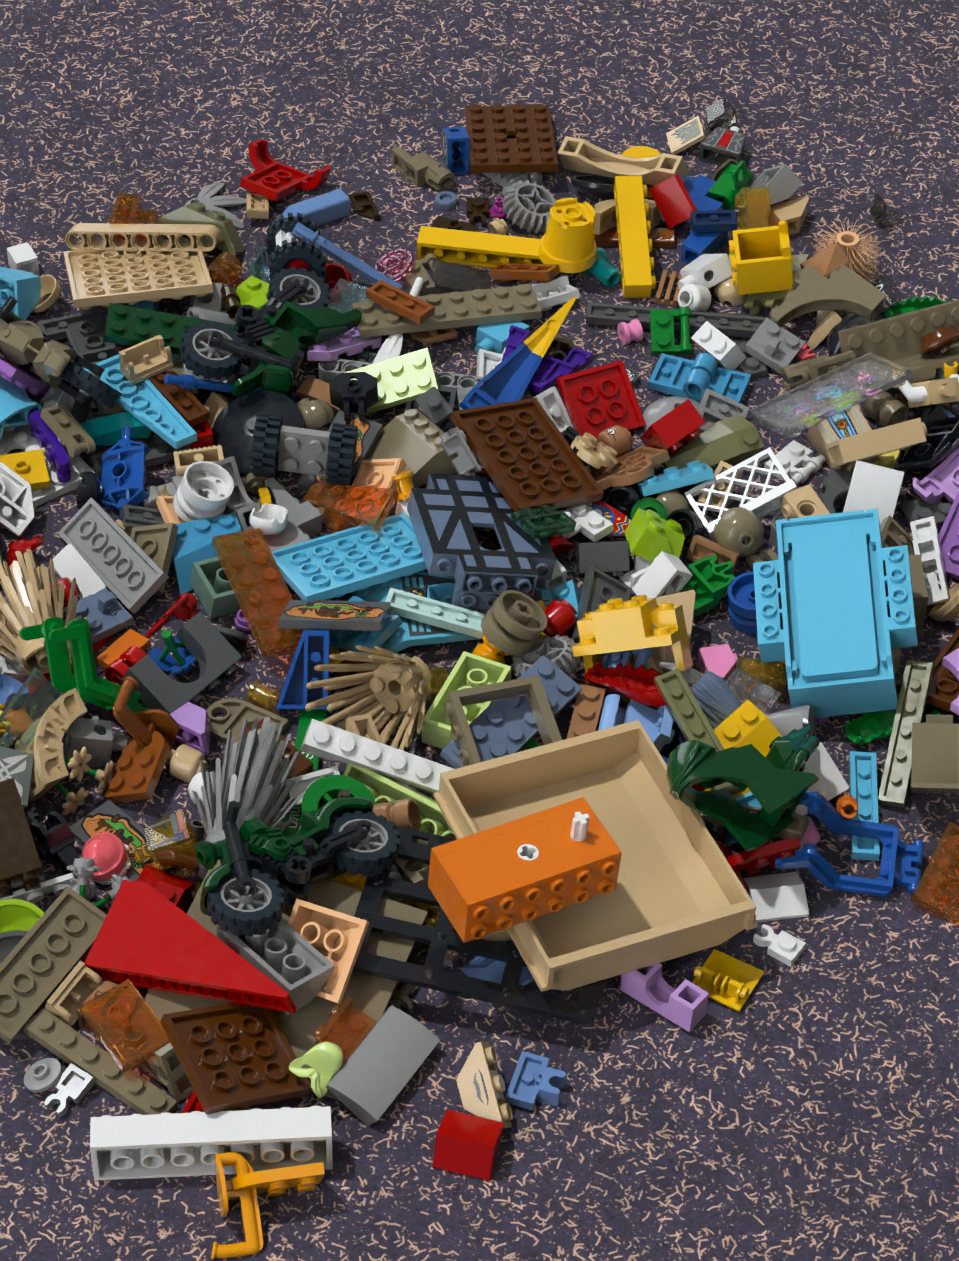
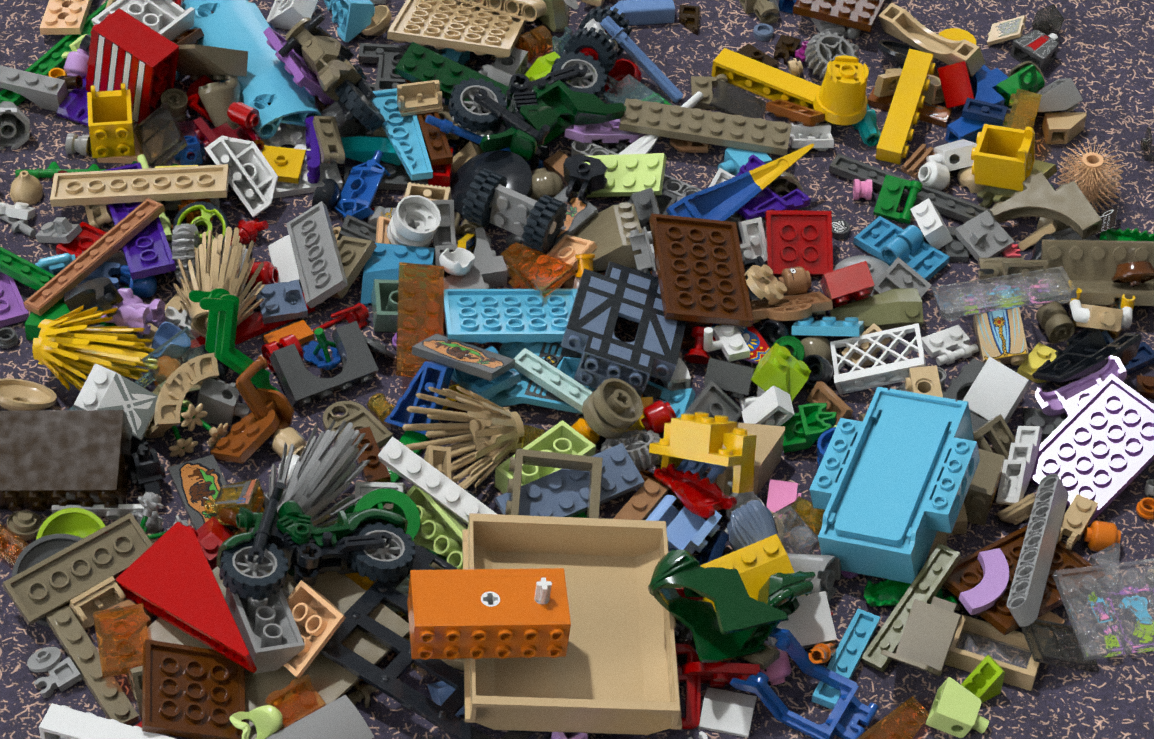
camera: 20 degrees right, 0 degrees up
coral hair [81,832,131,885] -> none
medium lavender slope [170,702,211,756] -> none
dark brown pin [220,284,241,318] -> none
dark orange plate [366,280,435,325] -> none
medium nougat wheel [373,798,421,831] -> none
clear pink wheel [374,248,414,281] -> none
clear green plate [511,504,576,539] -> none
olive plate [654,668,743,796] -> none
dark tan cylinder [713,507,764,558] -> none
medium nougat slope [800,241,850,276] -> none
tan piece [825,418,927,468] -> none

